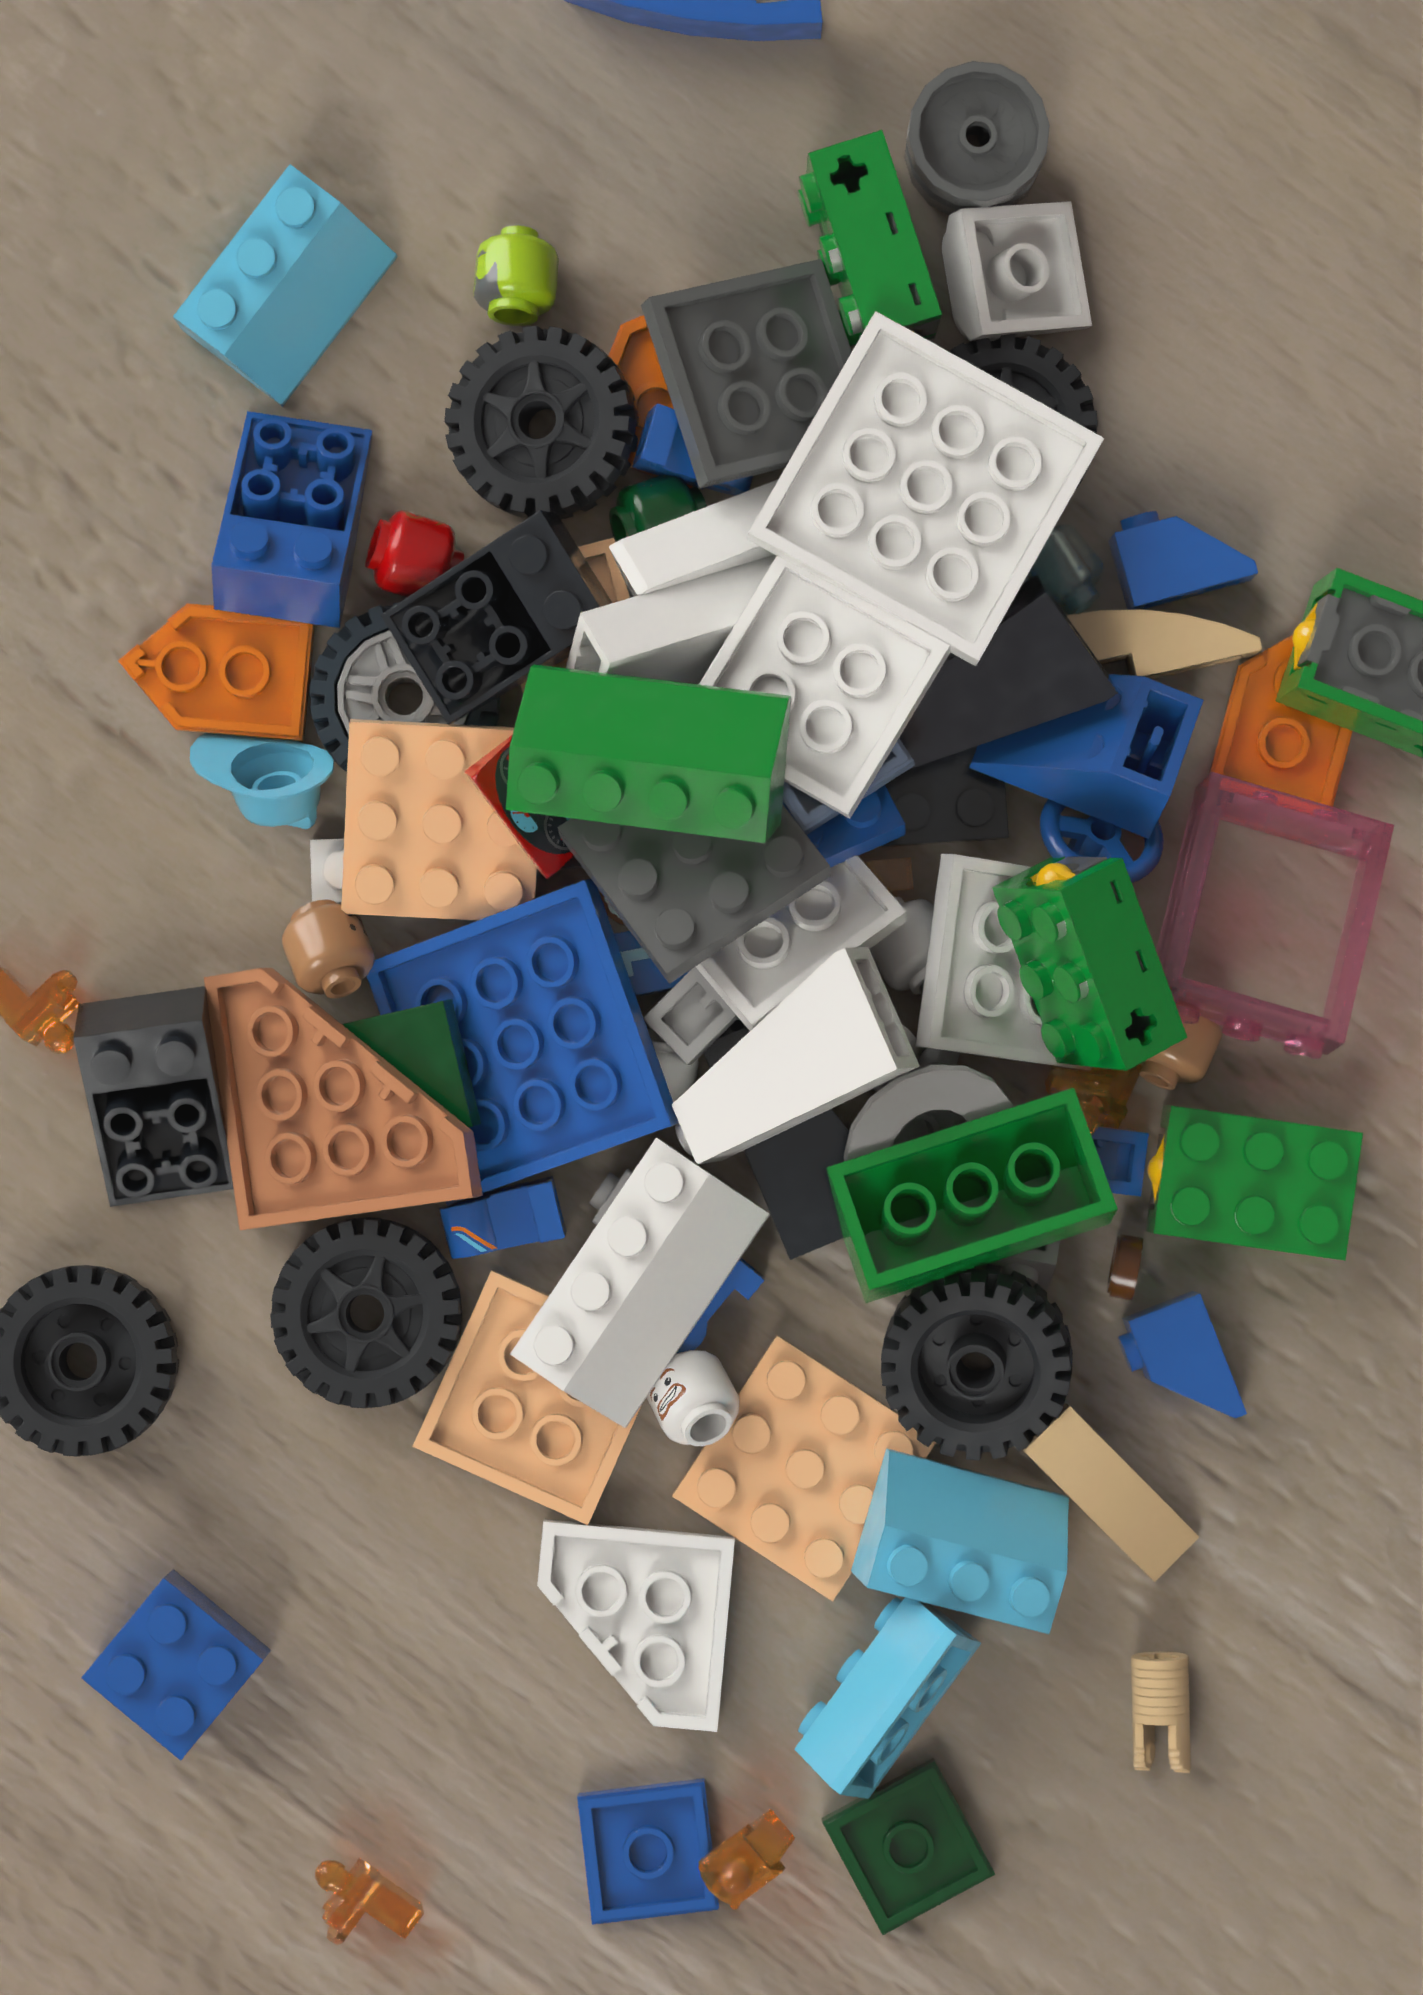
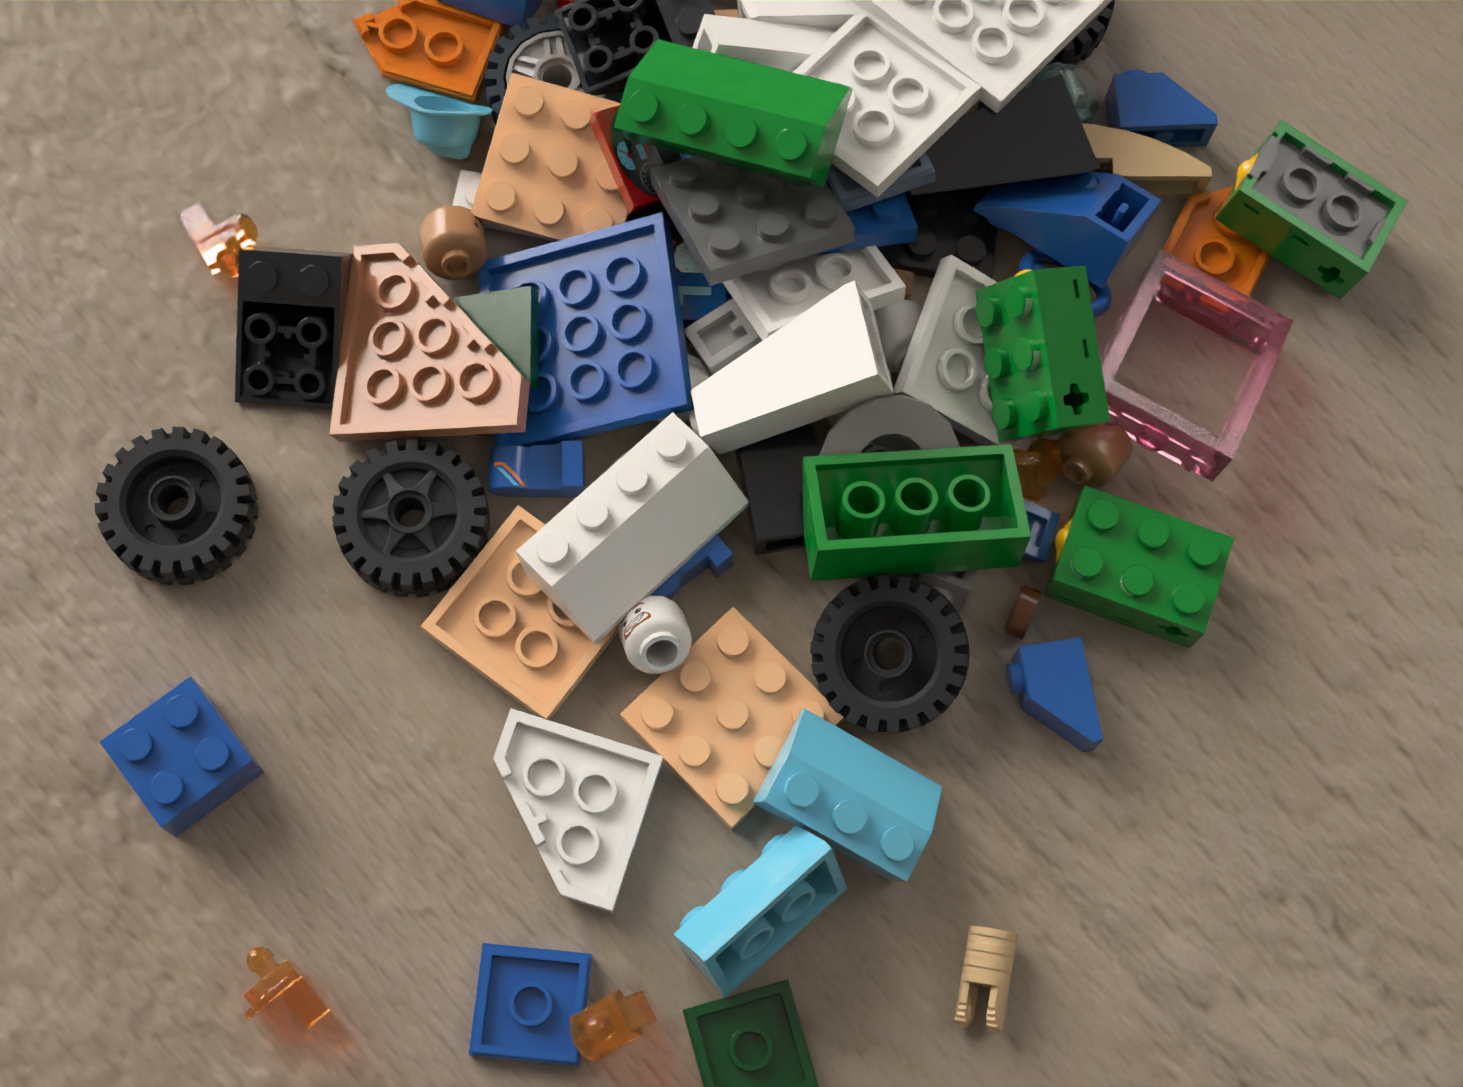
camera: 10 degrees right, 15 degrees down
tan slope [1023,1402,1199,1582] -> none

